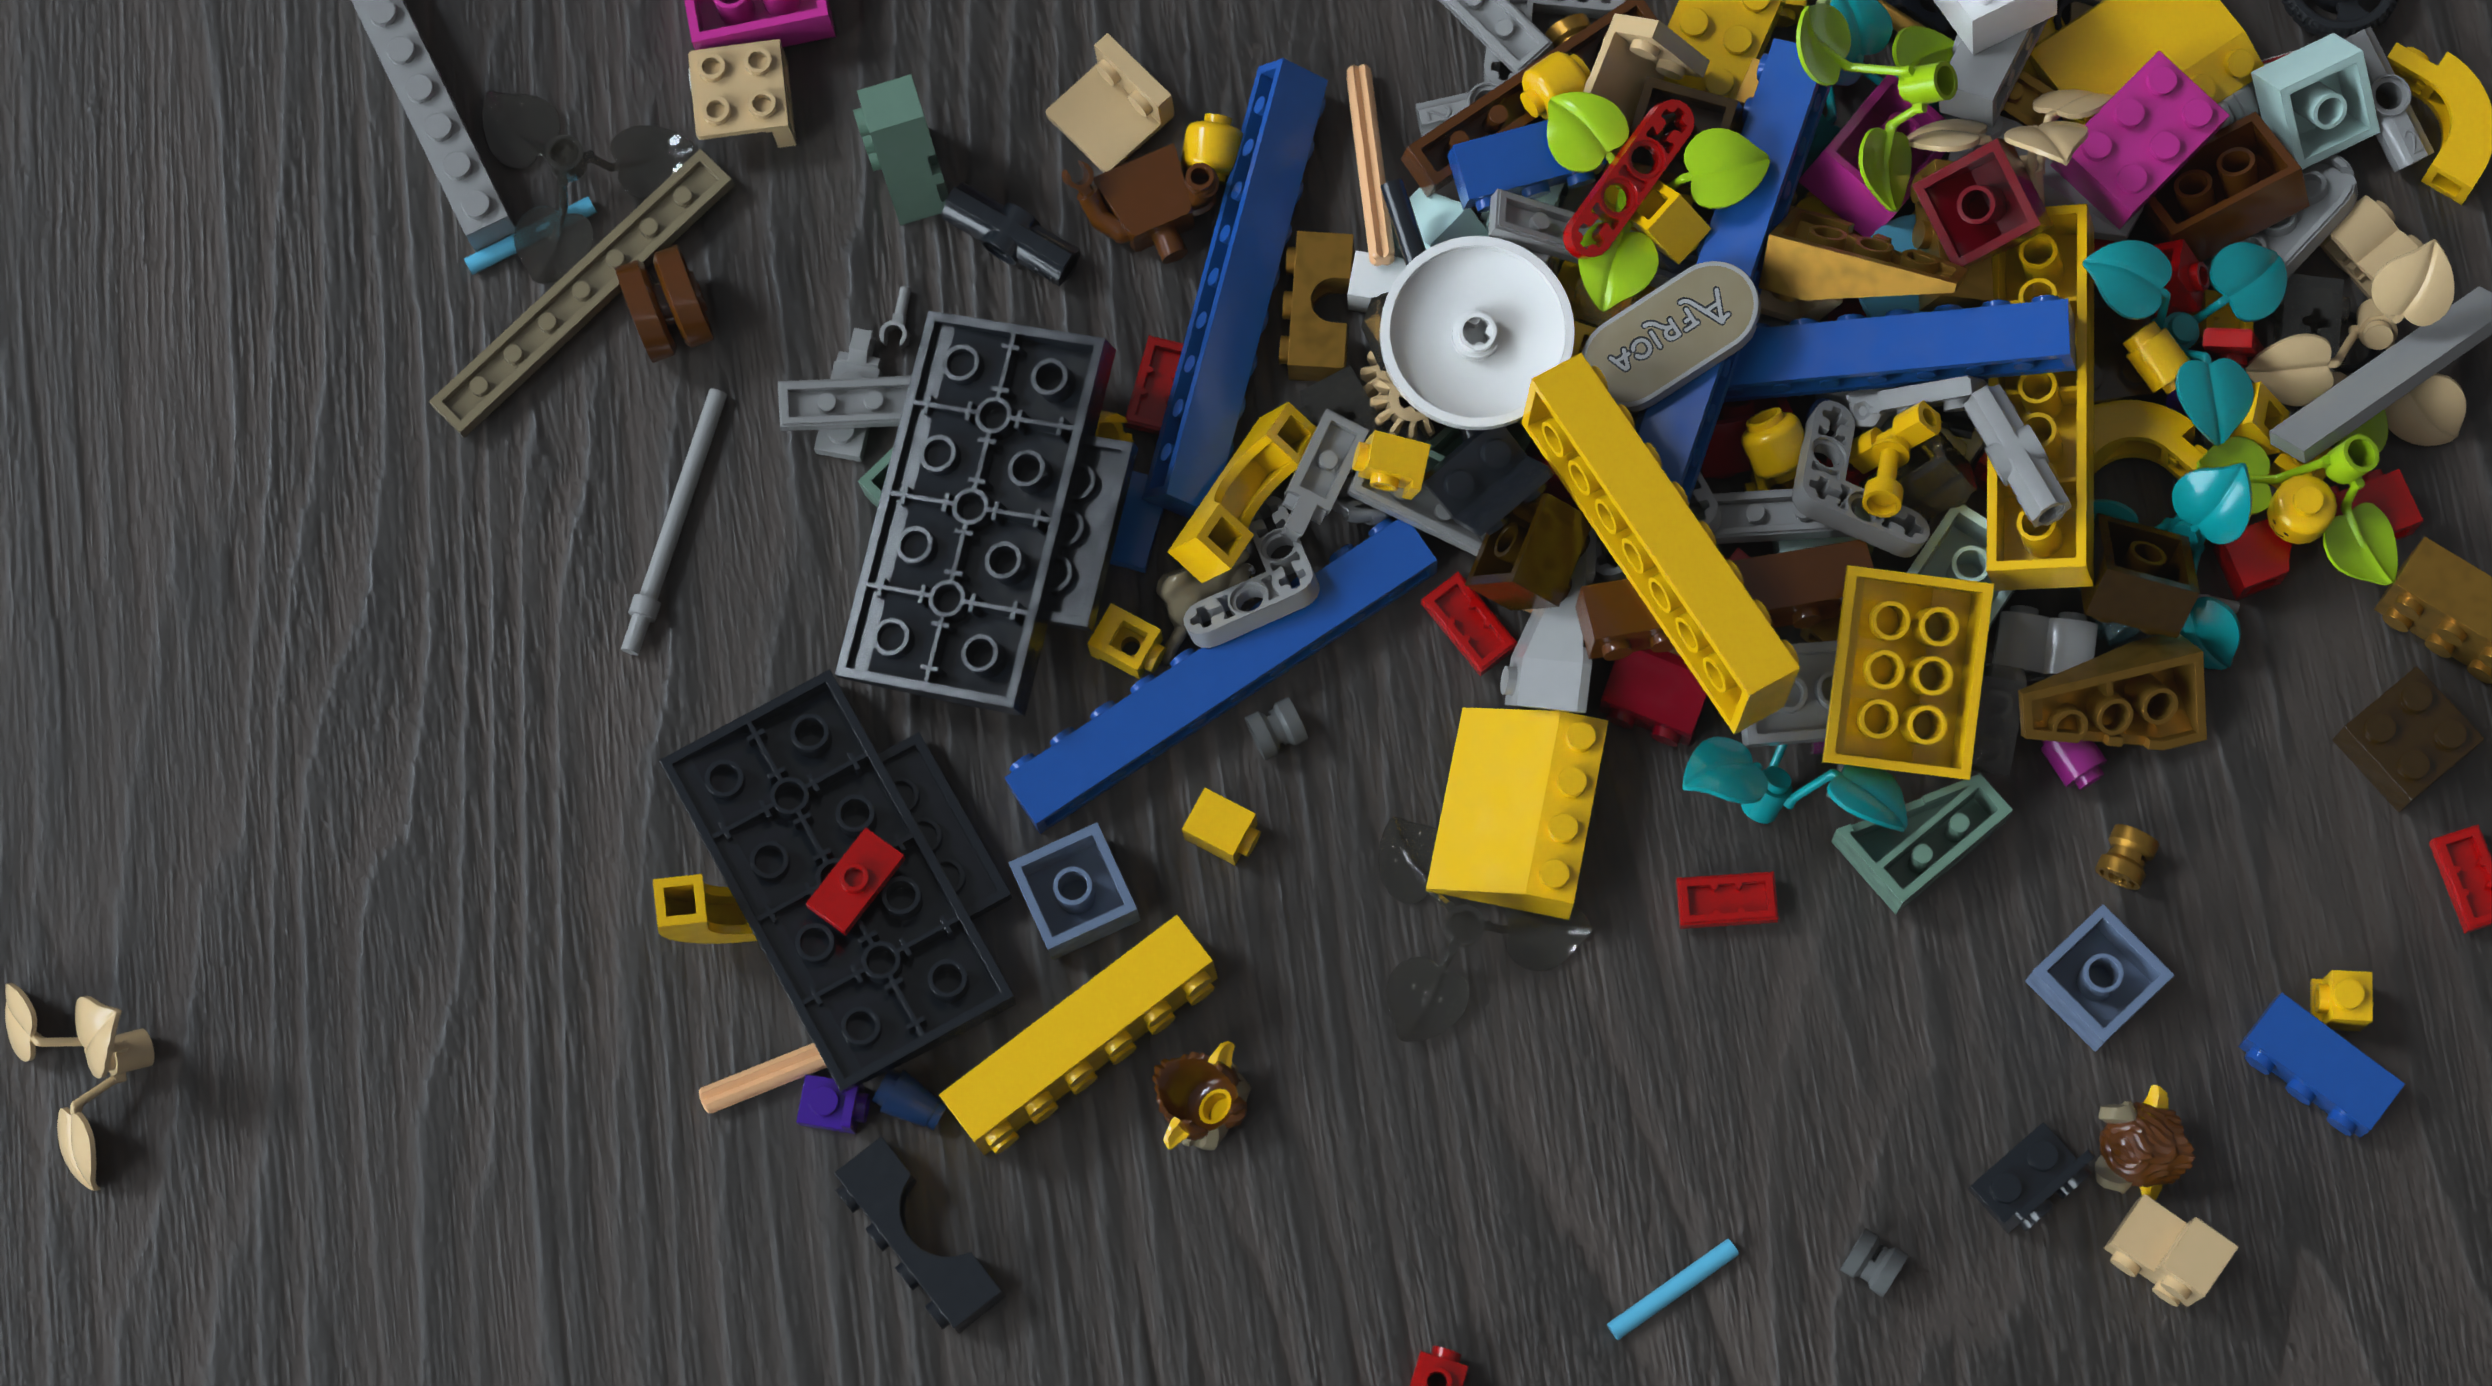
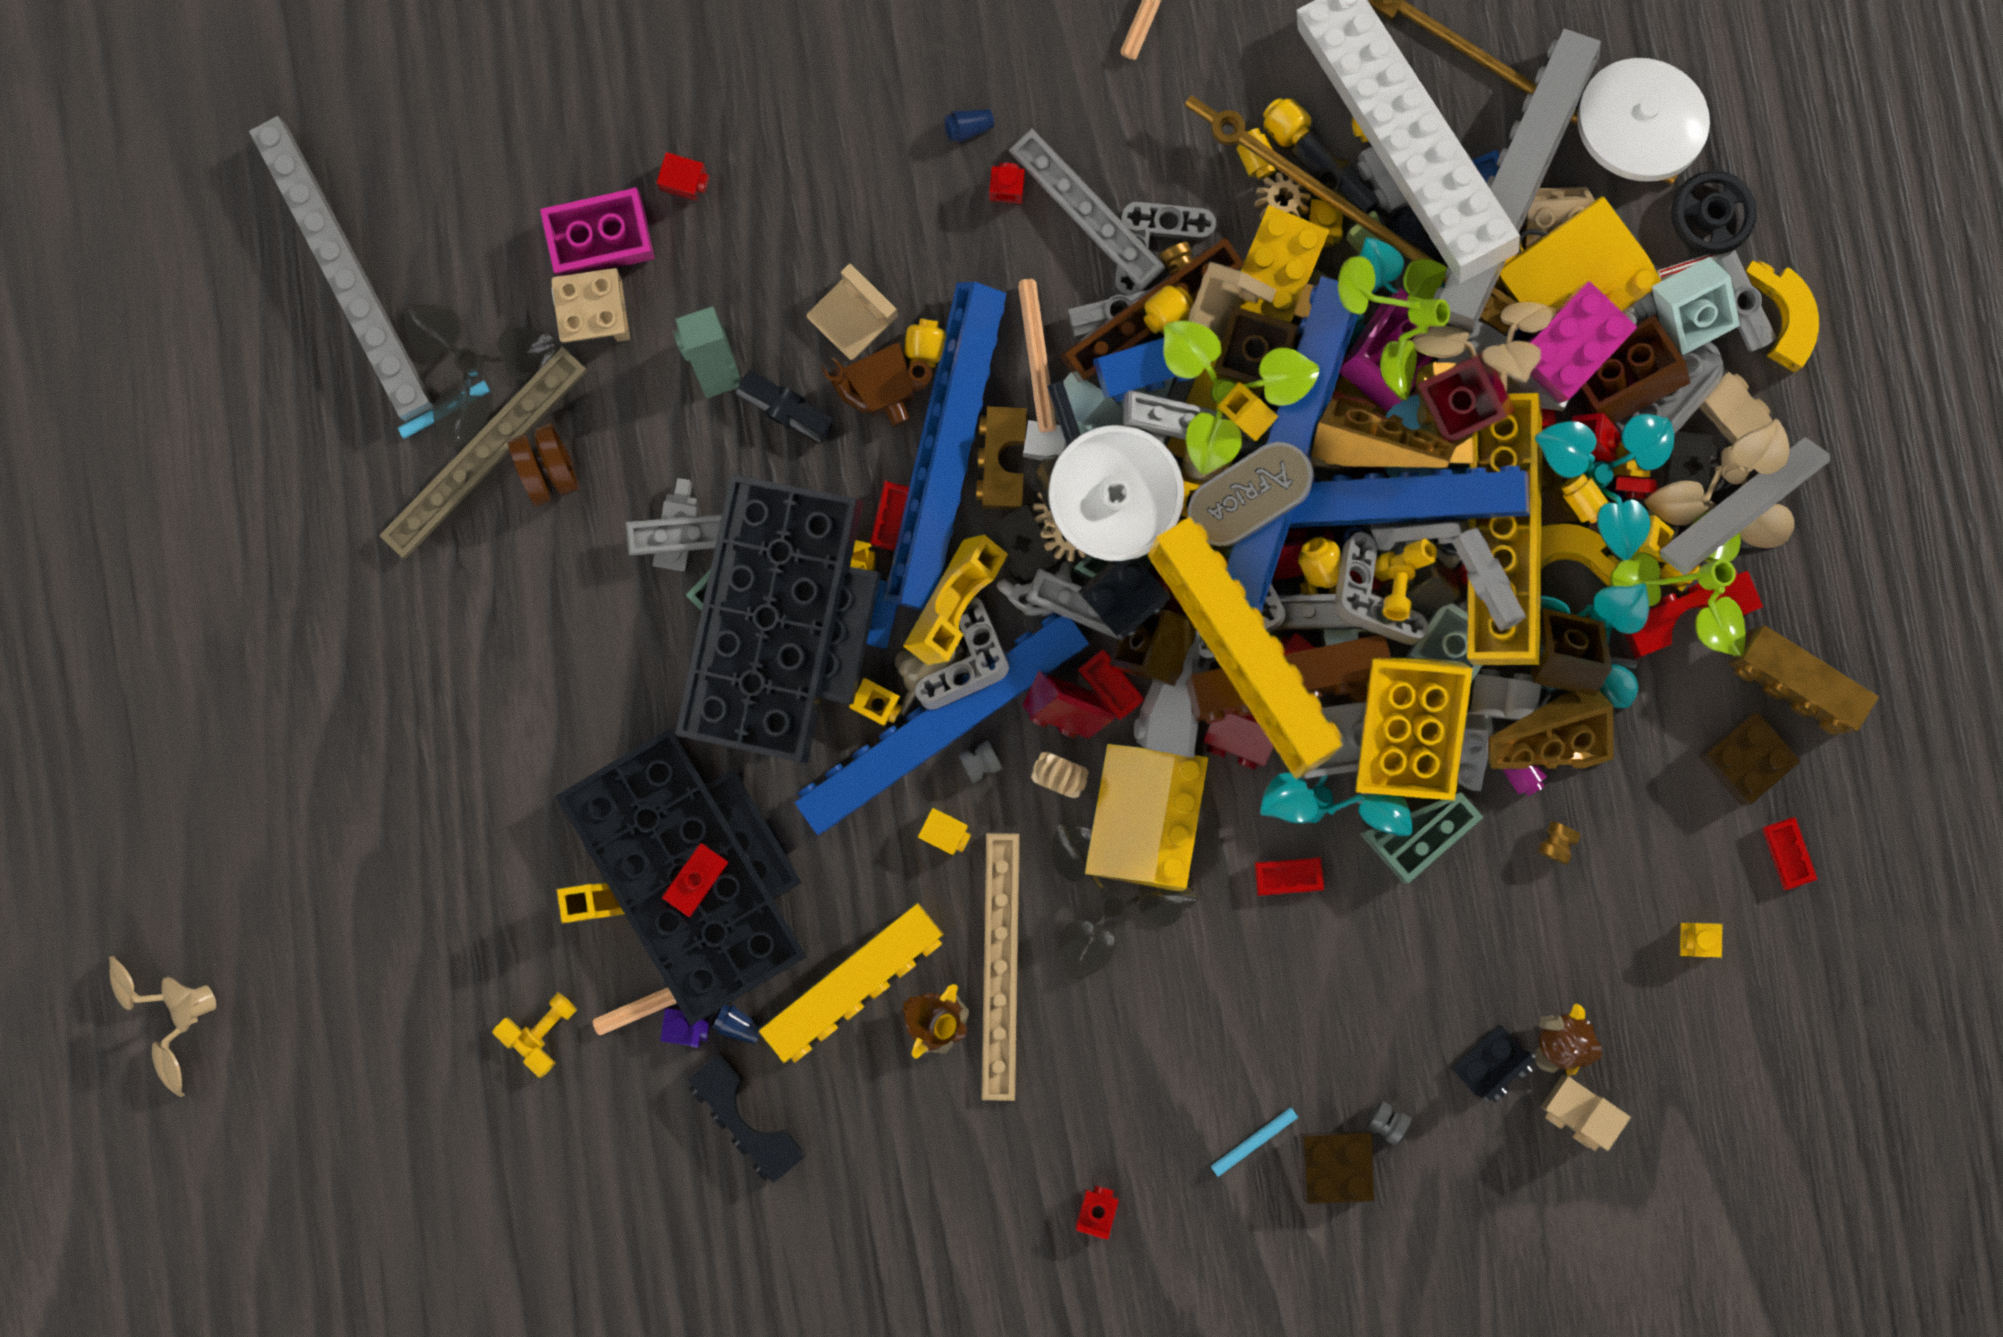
camera: 10 degrees left, 10 degrees up
light grey bar [621,388,727,656] -> none
light grey hand [879,286,911,349] -> none
sand blue brick [1008,822,1141,960] -> none
light grey hinge [1280,409,1369,543] -> none
yellow brick [1352,430,1431,500] -> none
red beam [1563,99,1694,259] -> none
sand blue brick [2025,904,2174,1052] -> none
blue brick [2238,992,2405,1138] -> none
yellow head [2267,475,2337,544] -> none
none -> yellow bar [492,992,577,1078]
none -> tan tile [982,833,1019,1101]
none -> dark red slope [1022,671,1115,738]
none -> tan gear [1031,752,1089,798]
none -> dark brown brick [1300,1131,1375,1204]

